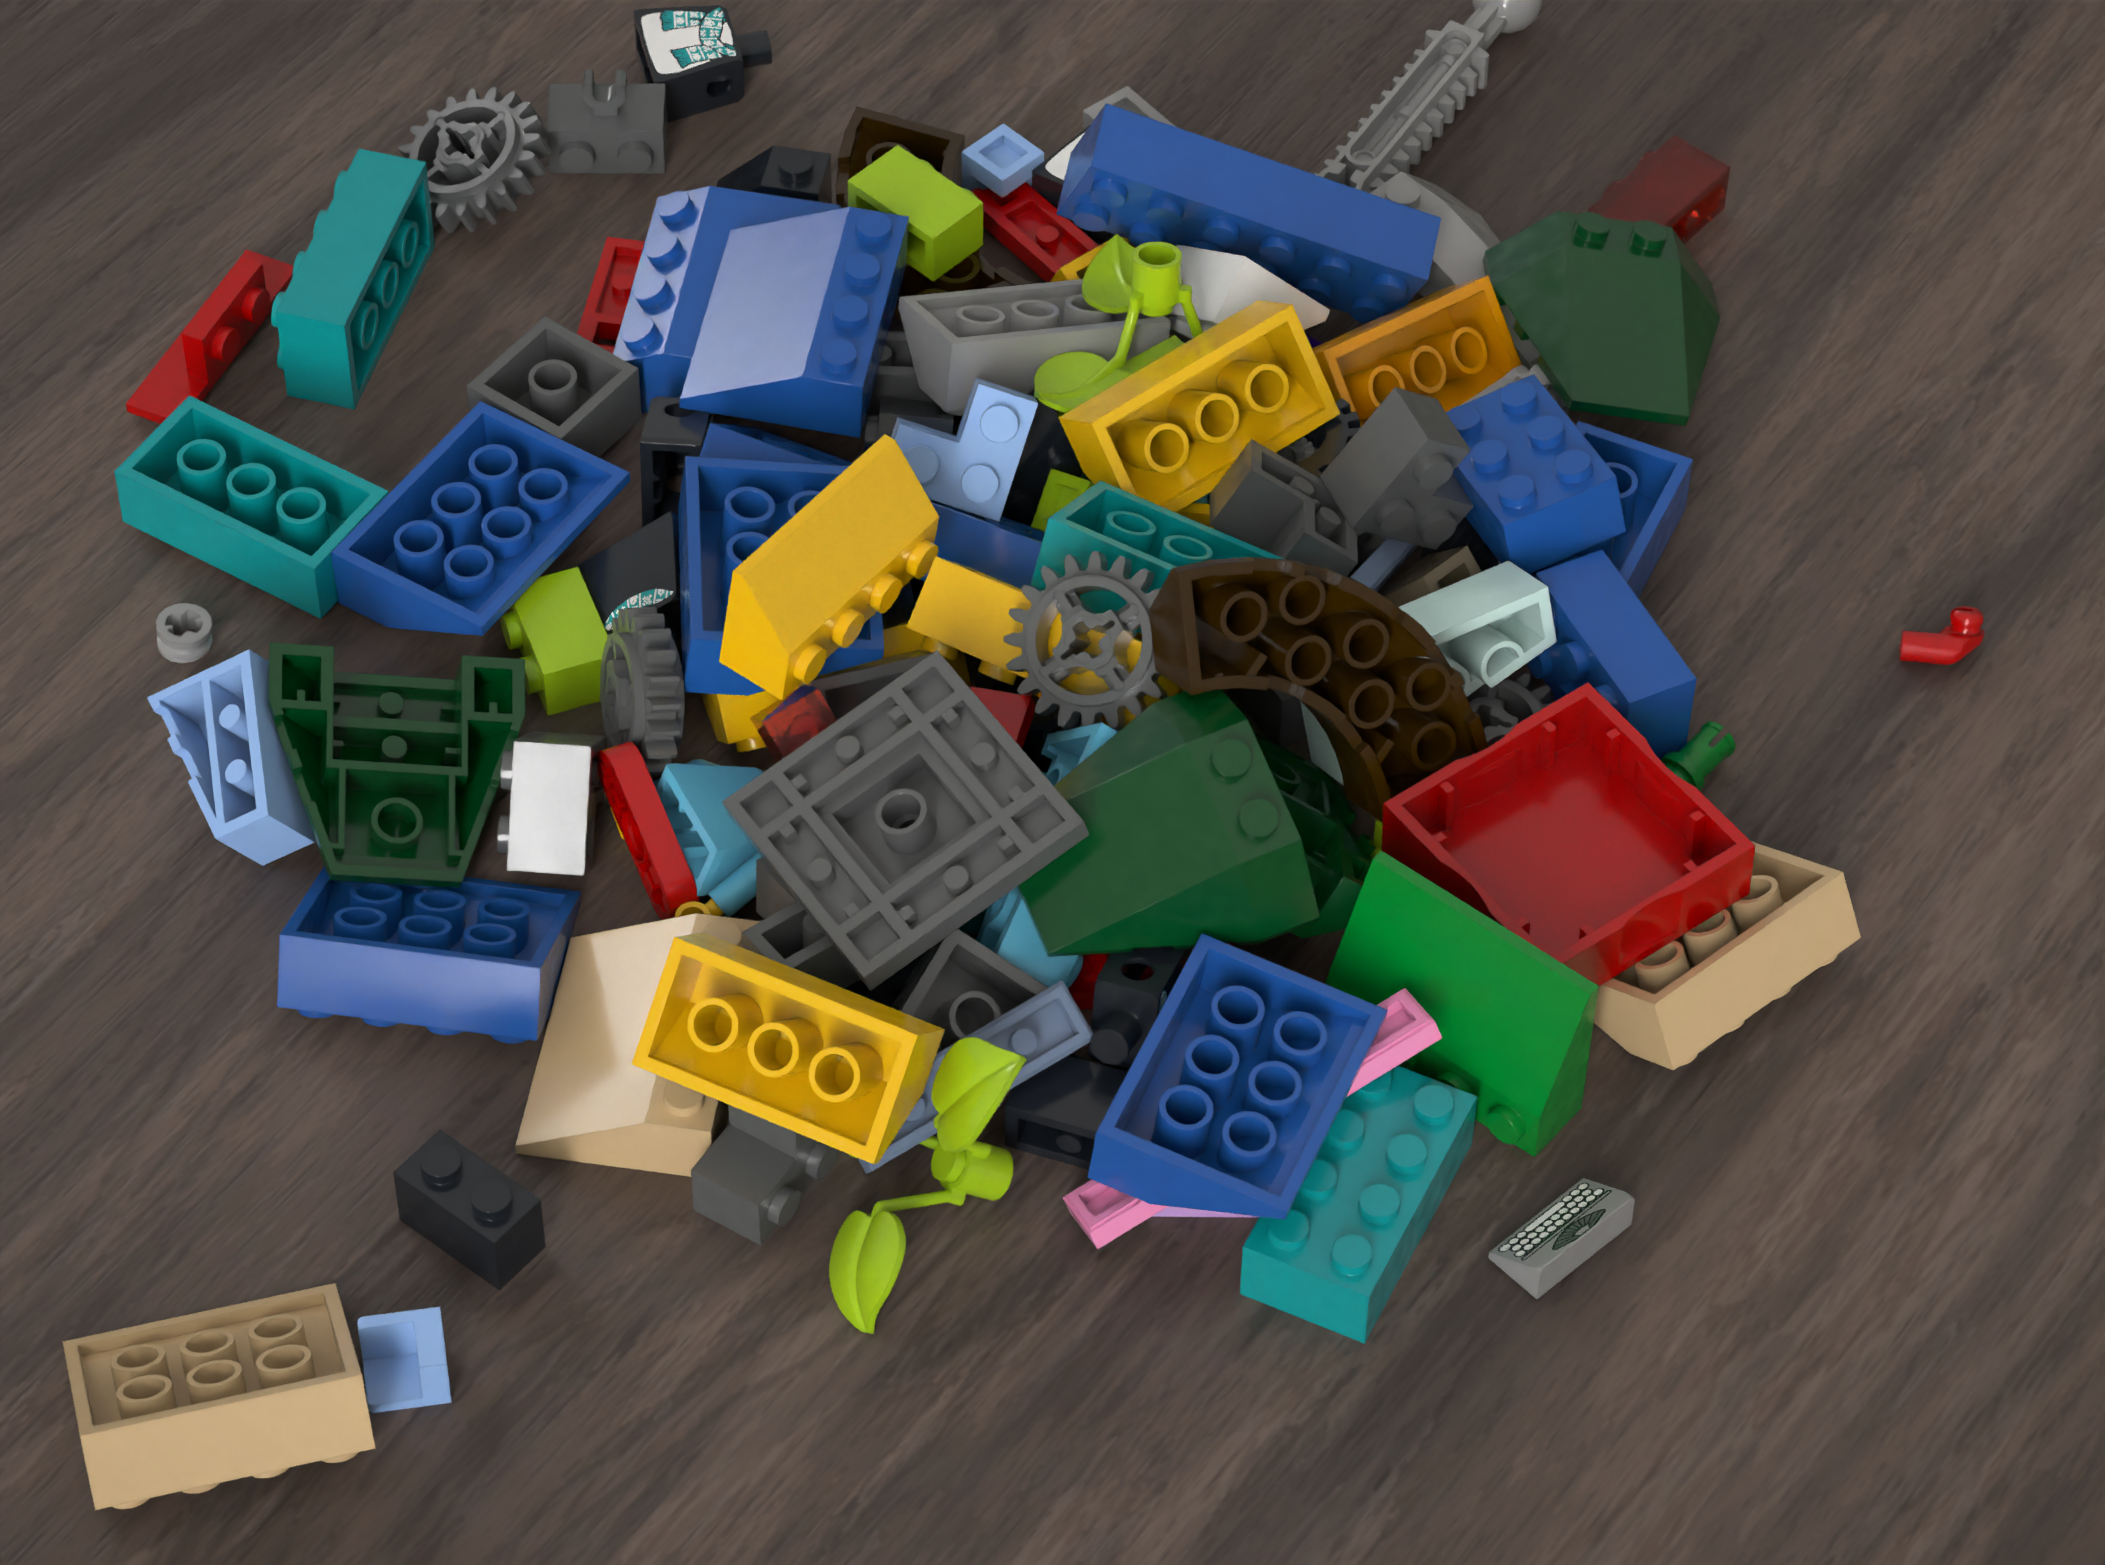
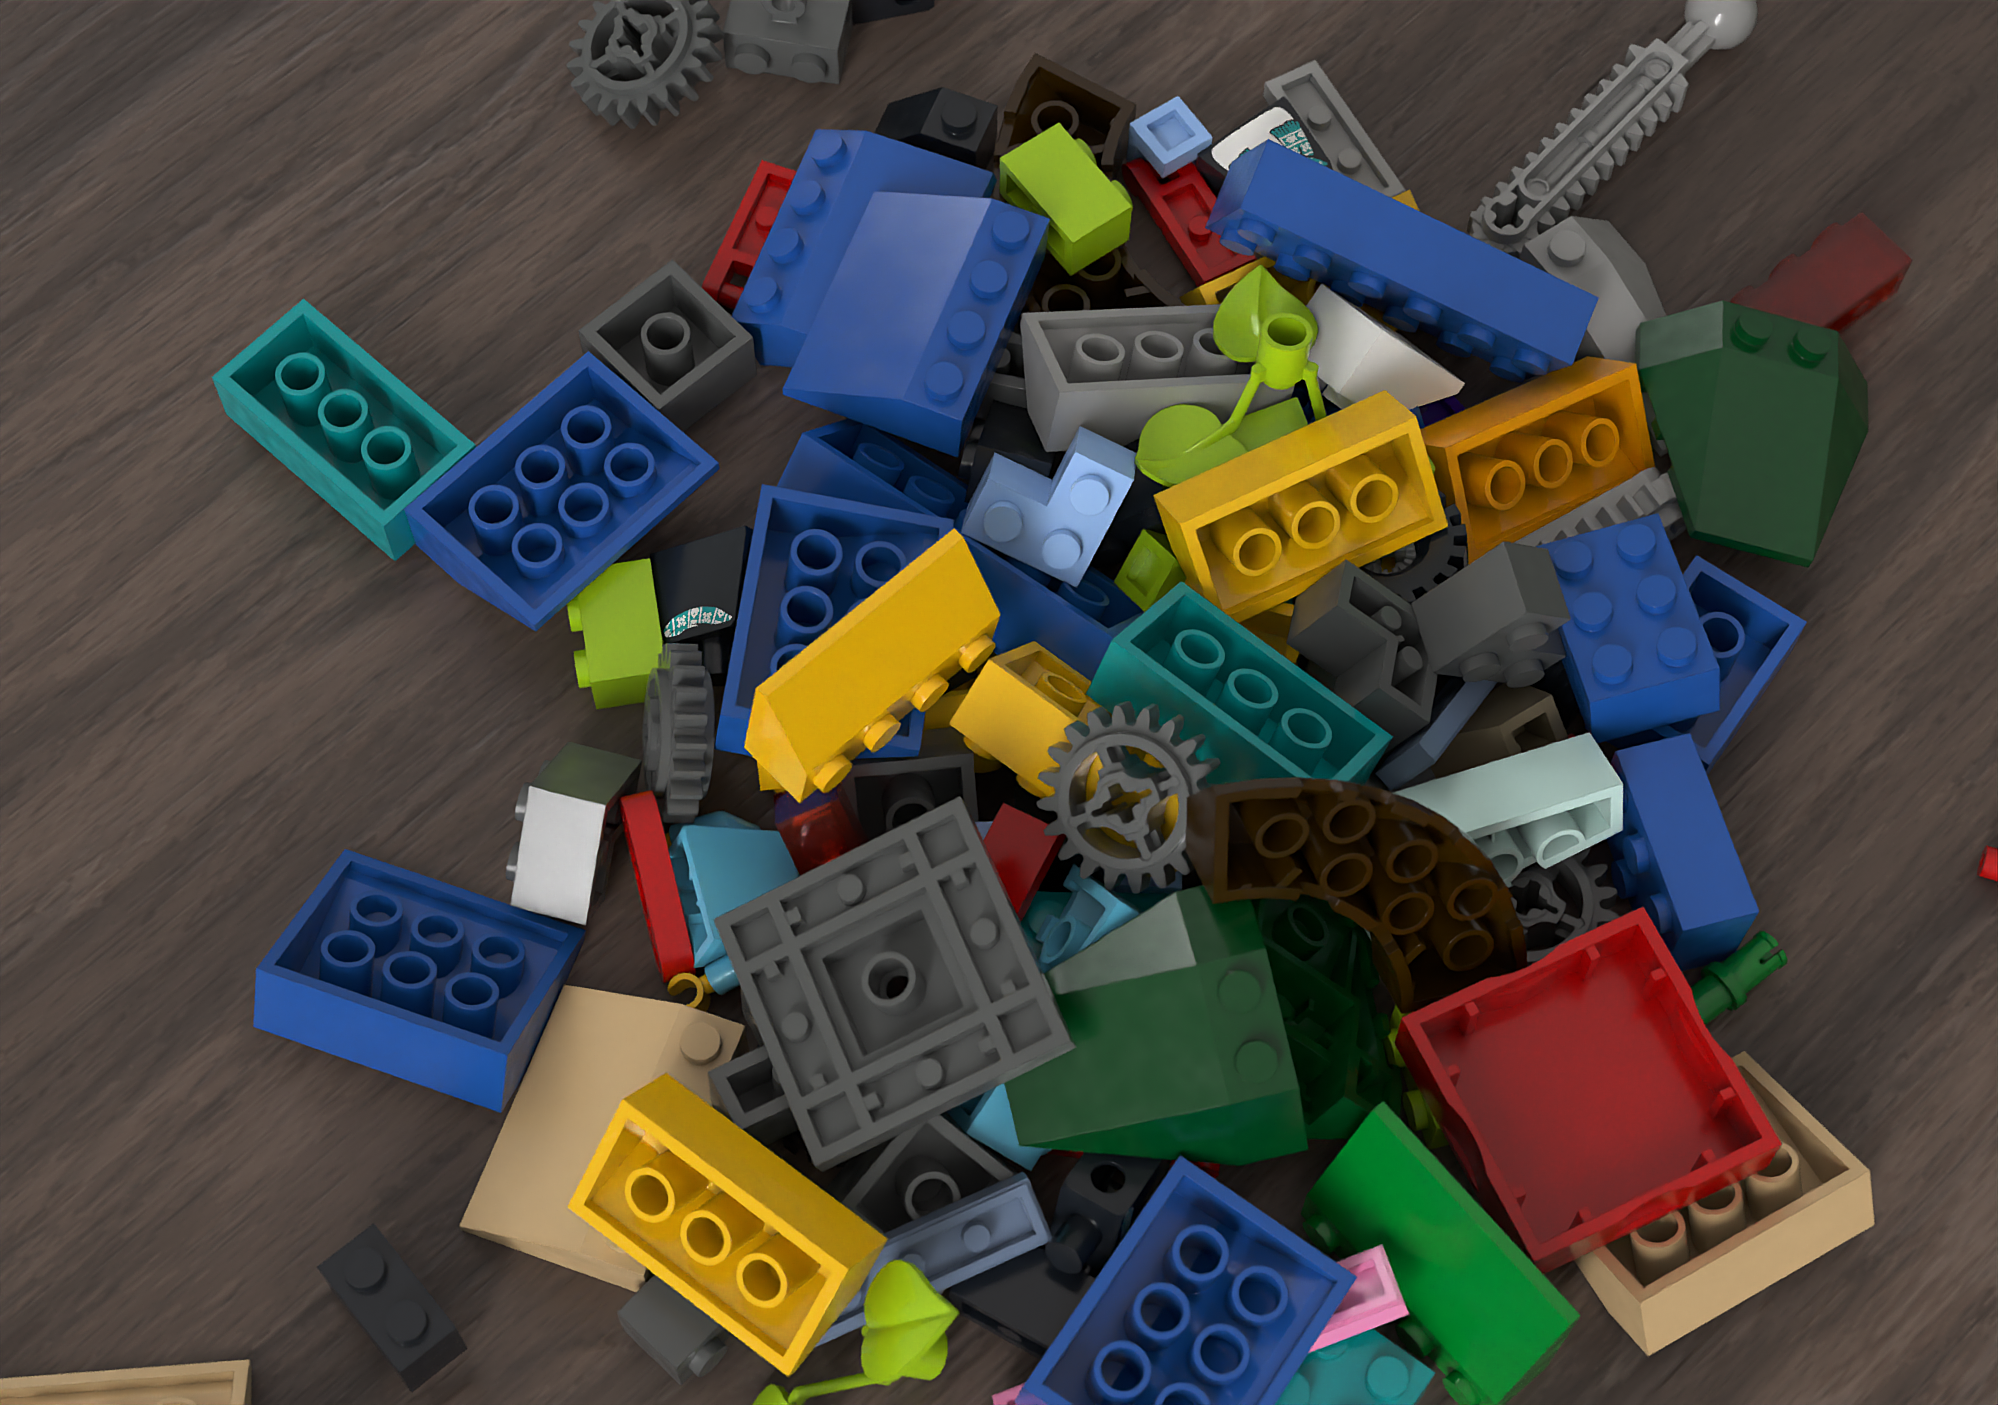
camera: 10 degrees right, 15 degrees up
red bracket [126,249,293,424] -> none
light blue wedge [147,649,315,866] -> none
light grey bush [156,603,213,663] -> none
dark green wedge [268,642,525,888] -> none
teal brick [271,148,435,410] -> none
black torso [640,396,714,527] -> none

